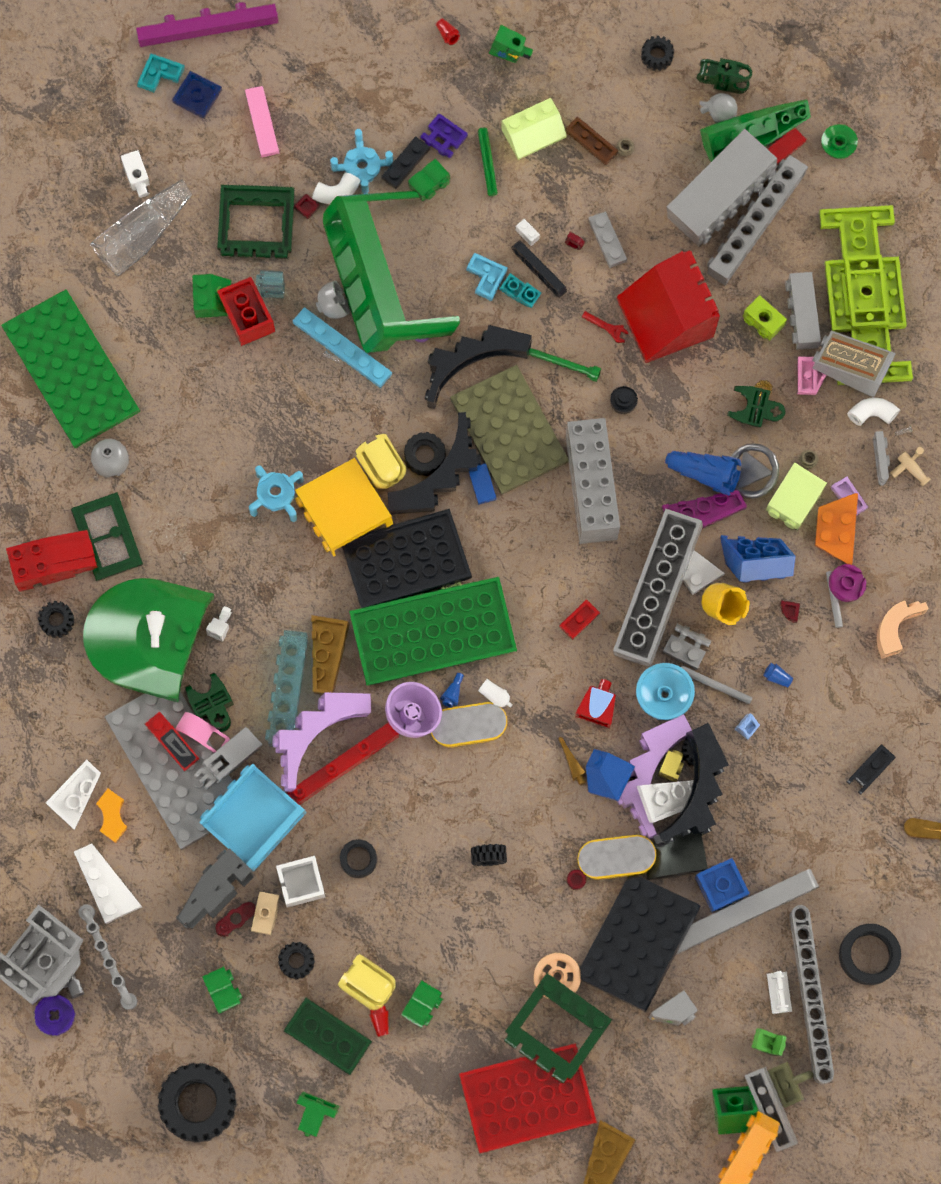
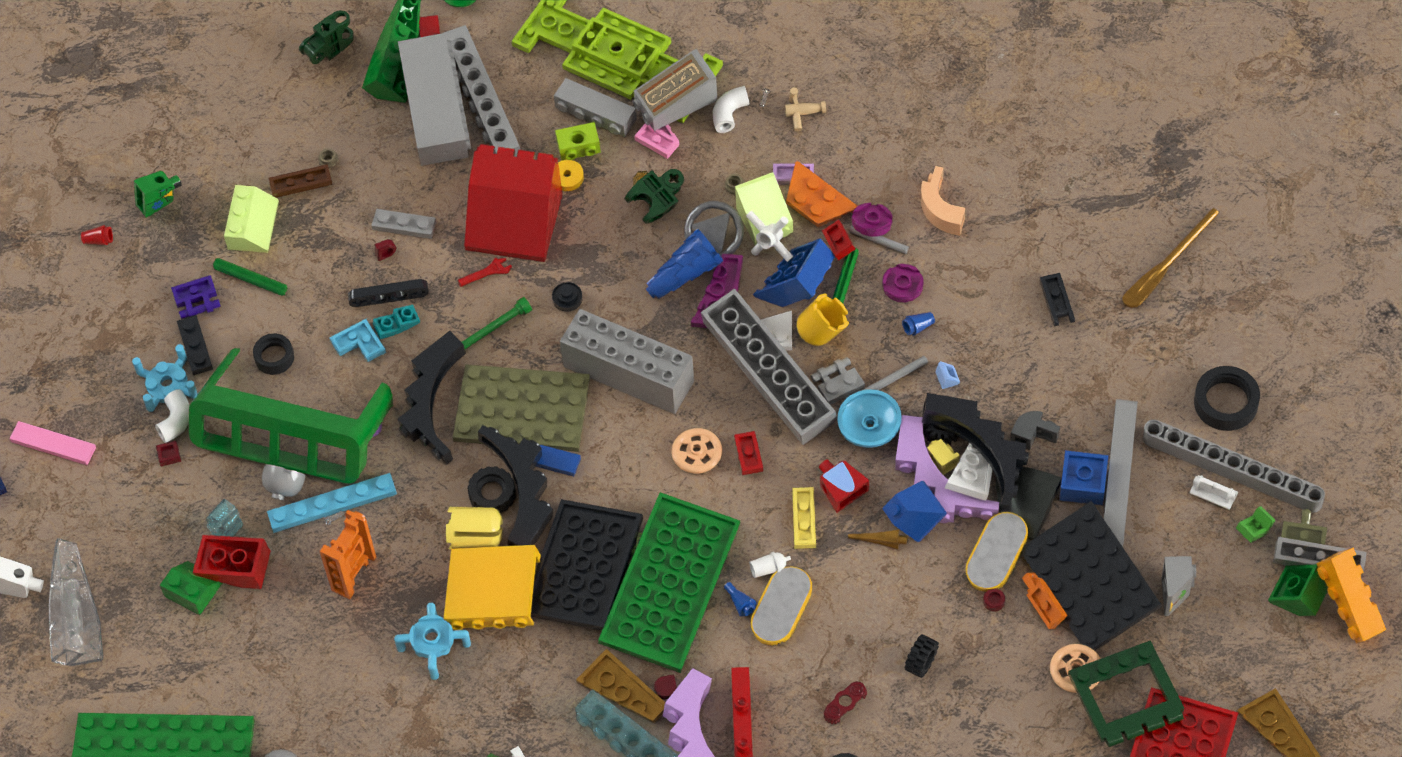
camera: 50 degrees left, 15 degrees down
dark green hinge [217,184,295,259] -> none
lavender piece [385,682,442,738] -> none
green brick [408,159,450,202] -> none
white piece [516,219,540,246] -> none
black tyre [641,35,674,71] -> none
light grey hat [699,93,738,123] -> none
dark red tile [780,600,800,623] -> none
light grey hinge [873,431,890,486] -> none
none -> black tyre [253,333,294,375]
none -> orange fence [320,510,376,599]
none -> yellow piece [558,160,584,191]
none -> dark red tile [654,674,677,699]
none -> light nougat plate [671,428,722,474]
none -> white bar [746,211,793,262]
none -> light yellow tile [792,487,816,549]
none -> red plate [822,220,855,261]
none -> dark red piece [824,681,867,724]
none -> green axle [832,248,859,304]
none -> magenta tile [882,264,924,303]
none -> dark grey brick [1010,411,1060,450]
none -> orange hinge [1022,572,1068,630]

